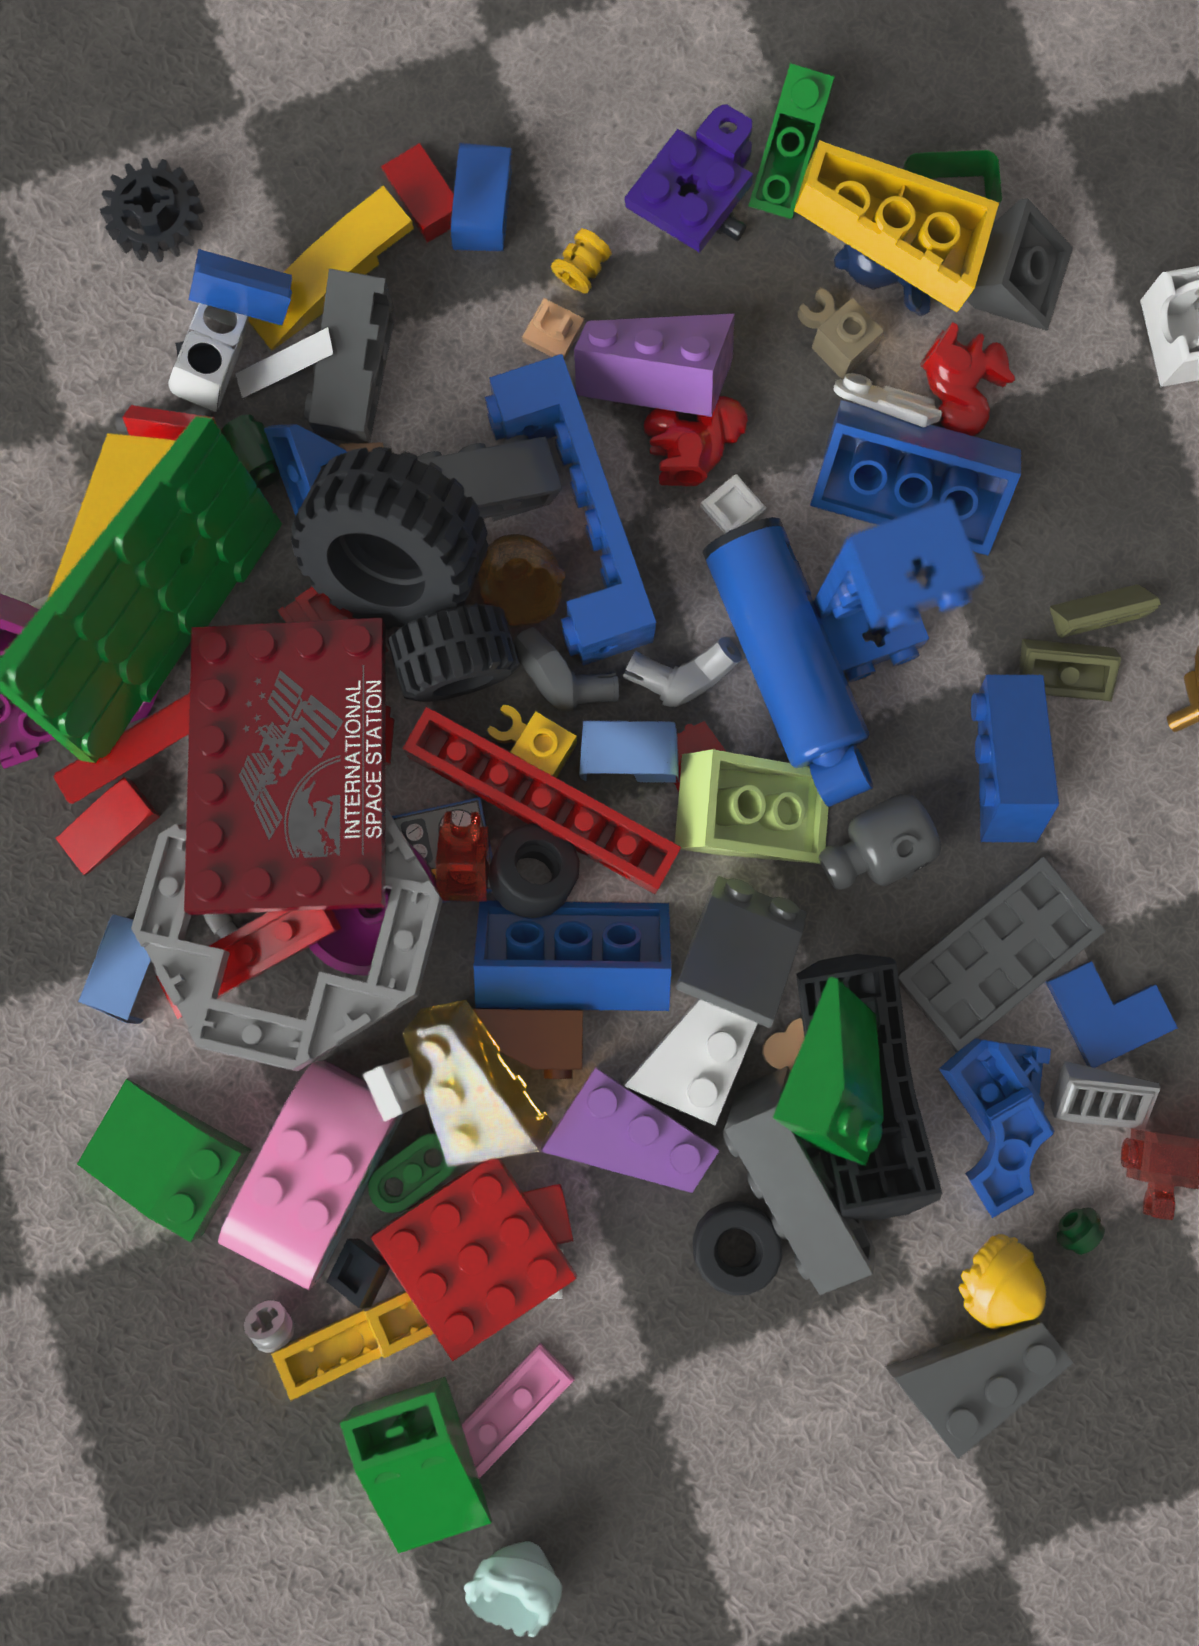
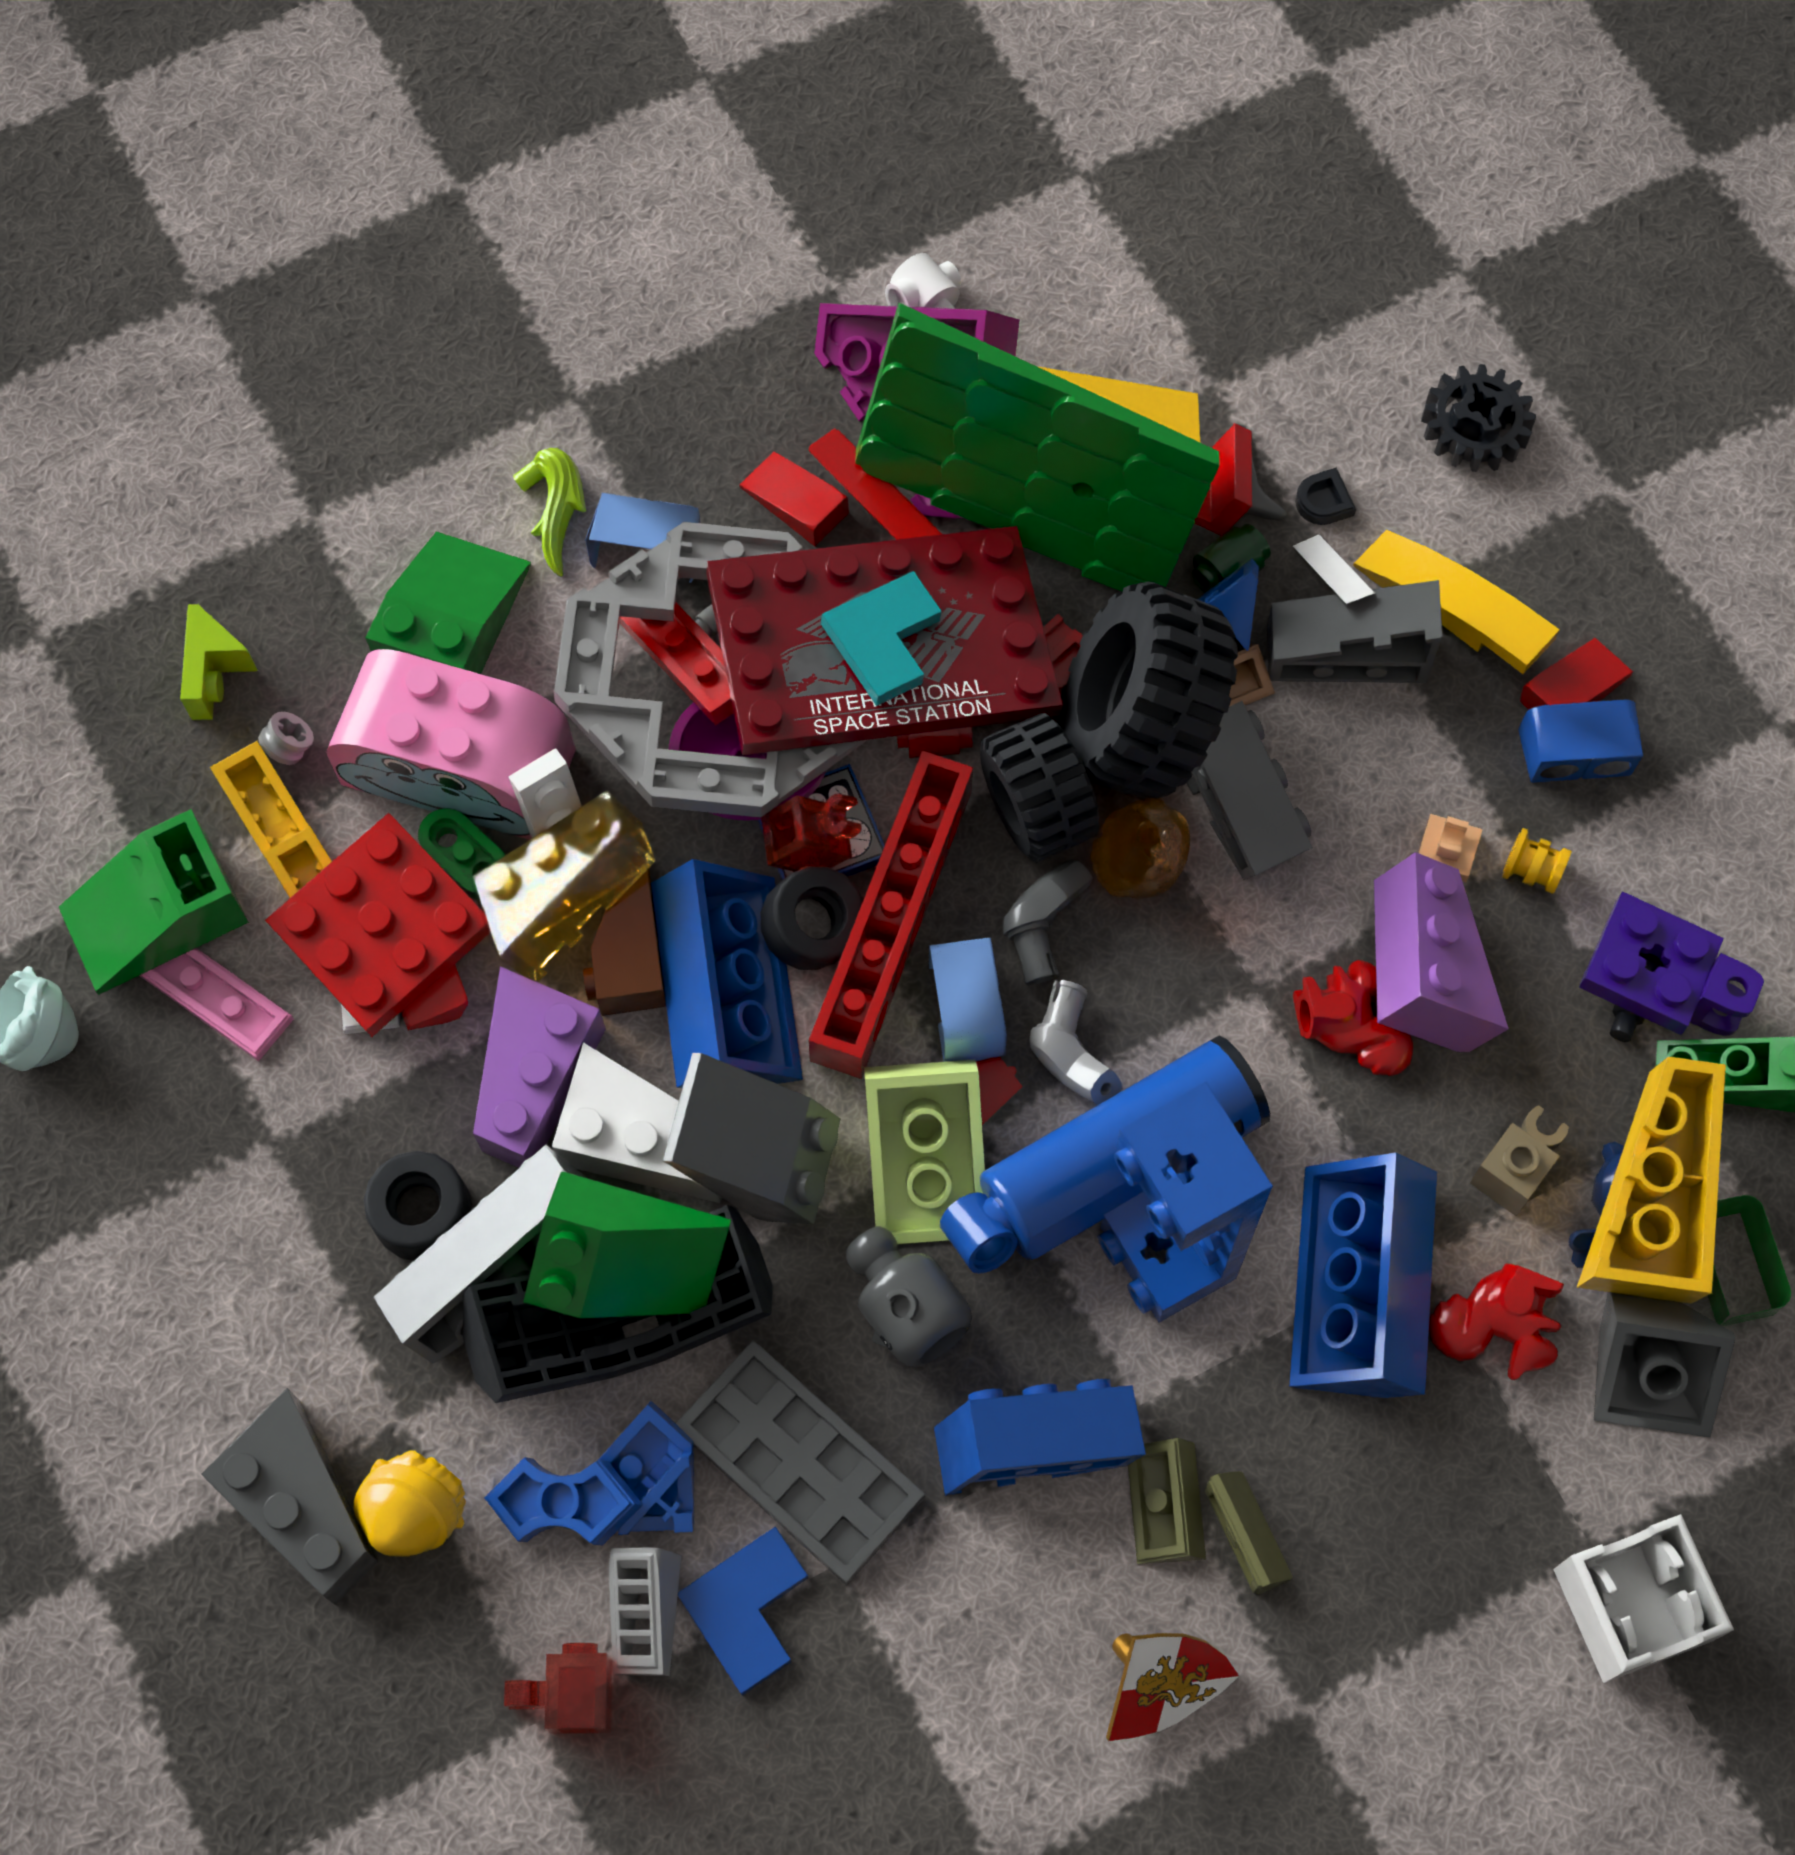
camera: 85 degrees right, 15 degrees down
white piece [168,303,249,412] -> none
blue panel [188,249,293,325] -> none
black plate [326,1238,390,1308] -> none
blue plate [484,354,656,666] -> none
yellow brick [487,705,577,778] -> none
white tile [700,474,766,534] -> none
white piece [833,373,942,427] -> none
dark green plate [1057,1207,1105,1255] -> none
none -> lime slope [180,604,258,720]
none -> lime piece [513,448,587,577]
none -> teal tile [821,571,942,706]

